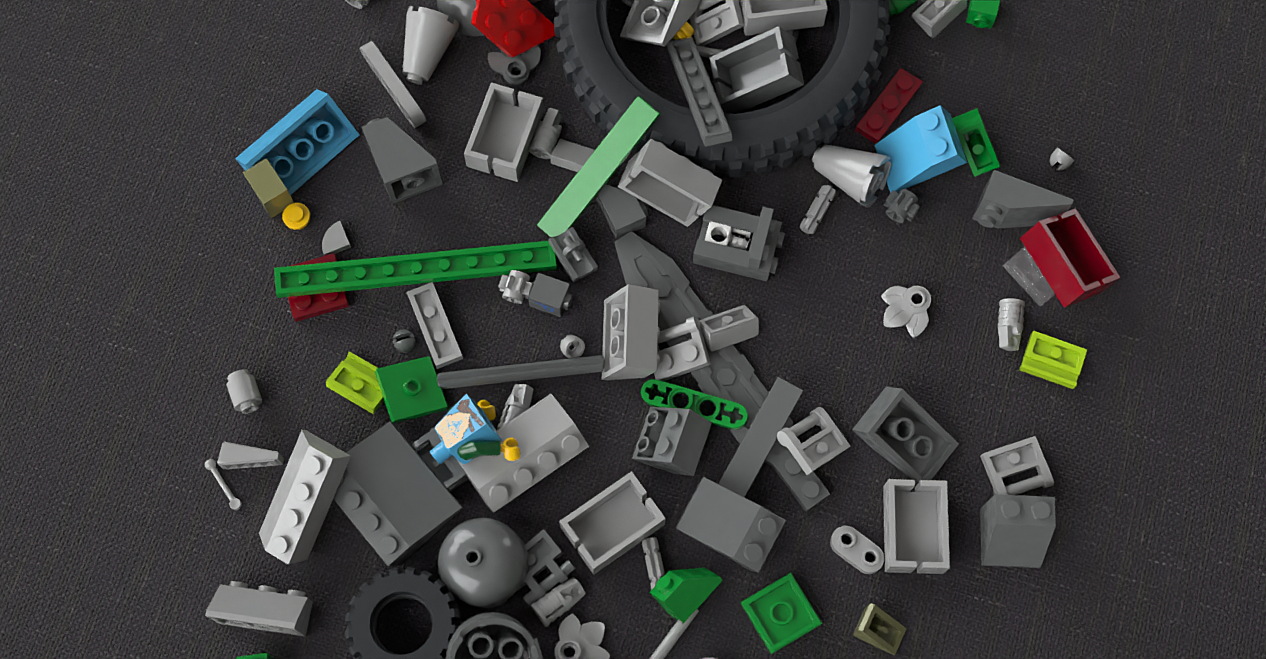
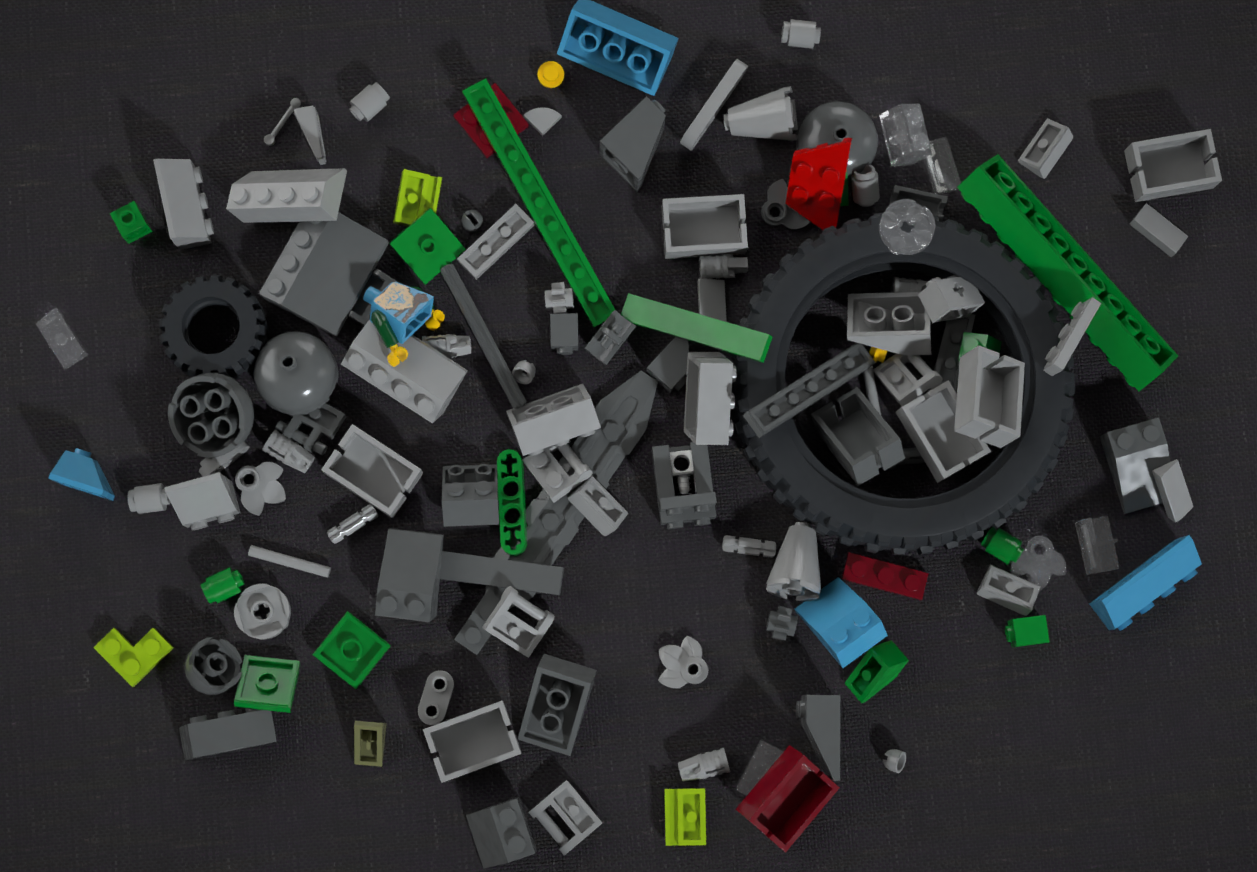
camera: 60 degrees right, 10 degrees up
olive slope [242,158,294,218] -> none
green slope [649,567,723,624] -> none

